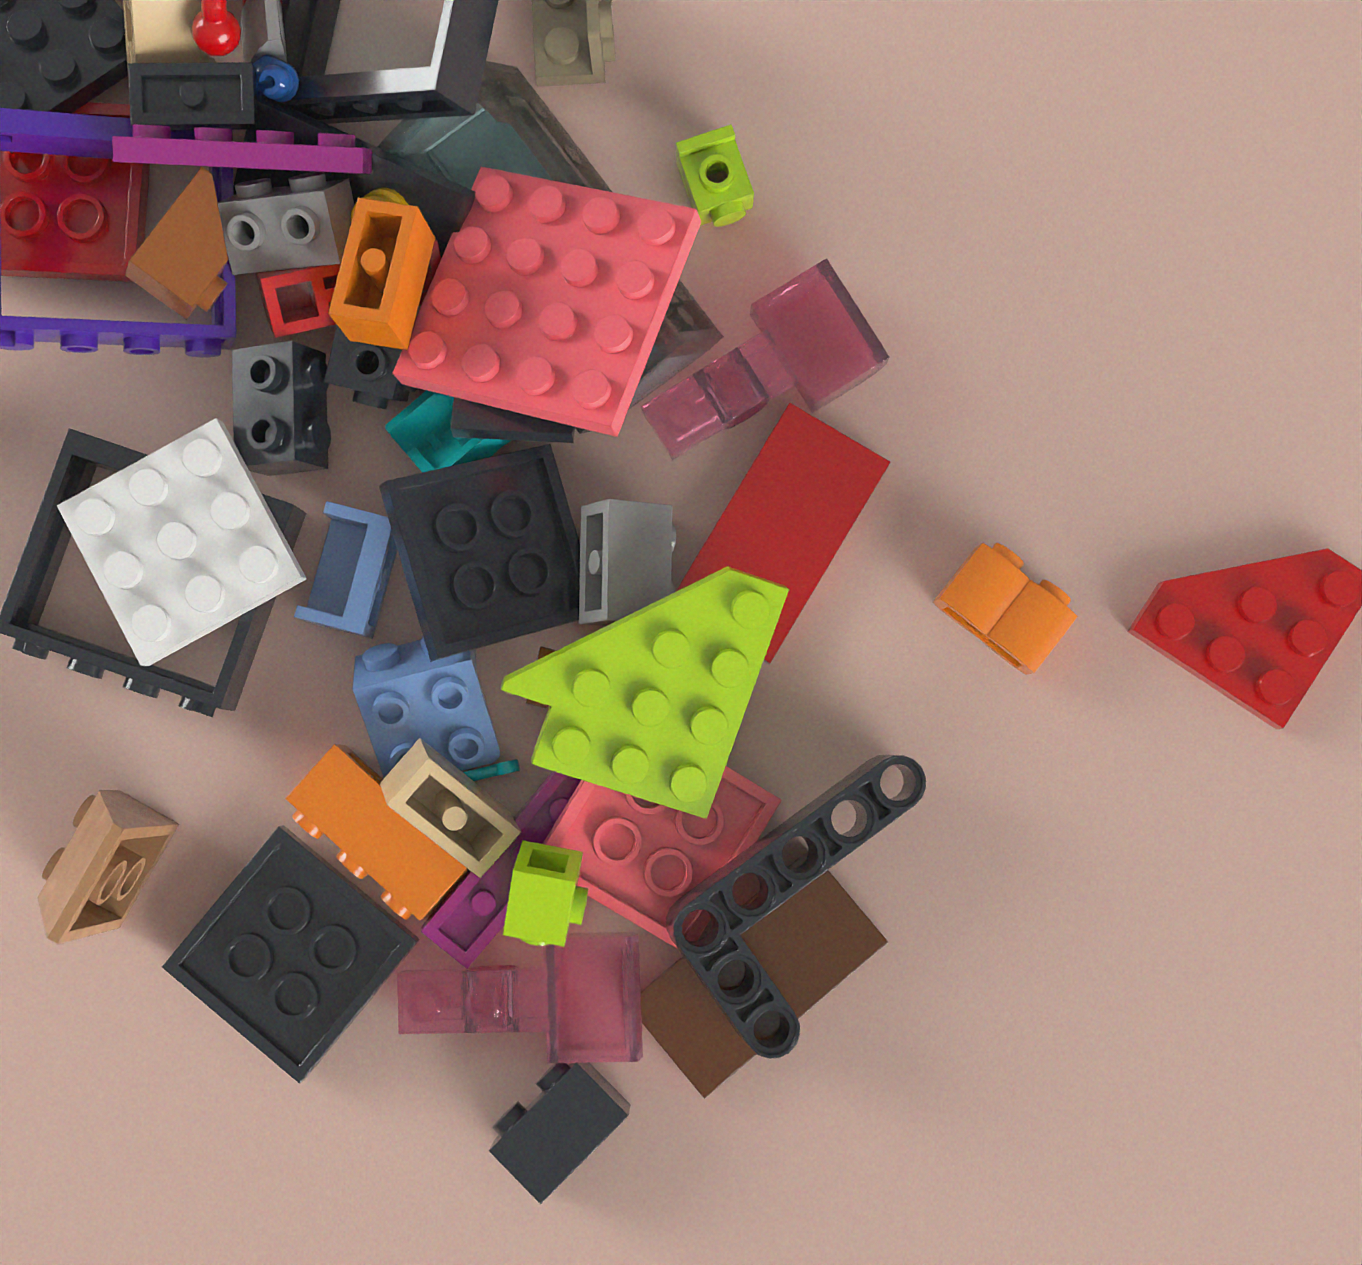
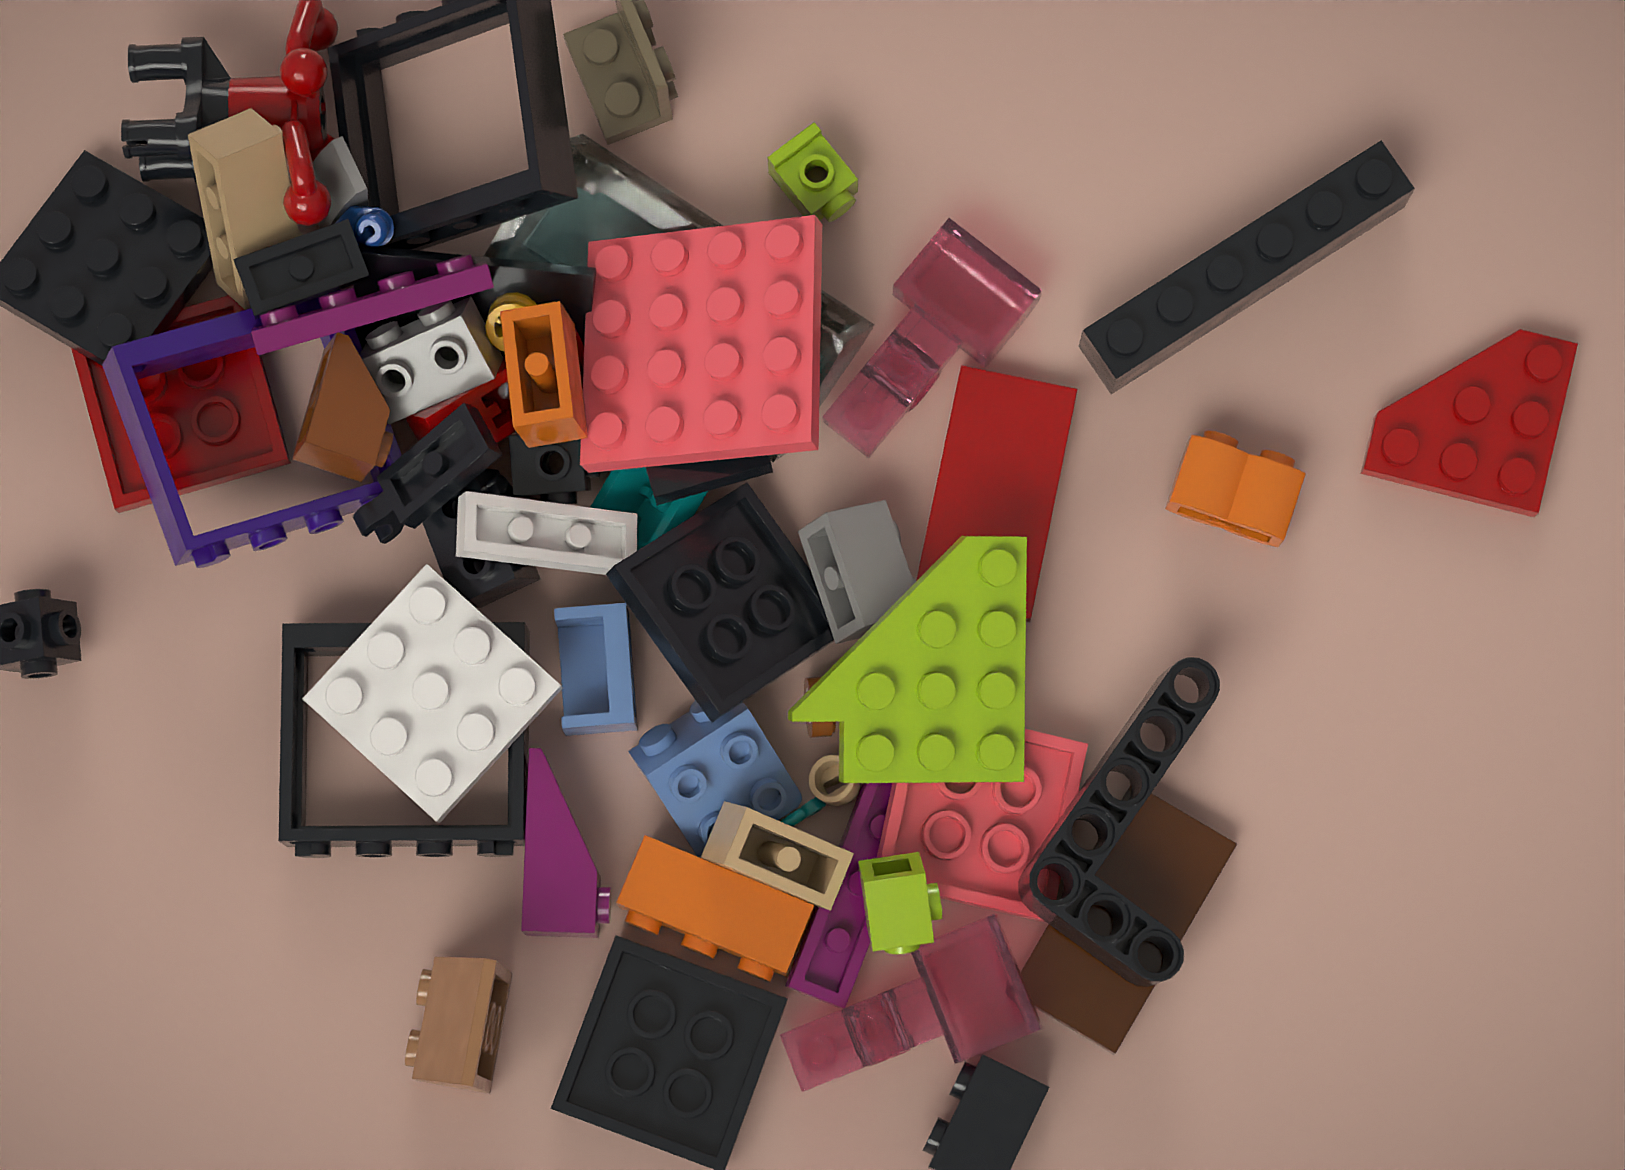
camera: 20 degrees left, 5 degrees down
none -> black plate [353,403,503,544]
none -> white plate [456,491,638,575]
none -> magenta slope [521,748,611,938]
none -> tan hinge [809,755,862,806]
none -> black brick [1078,140,1415,395]

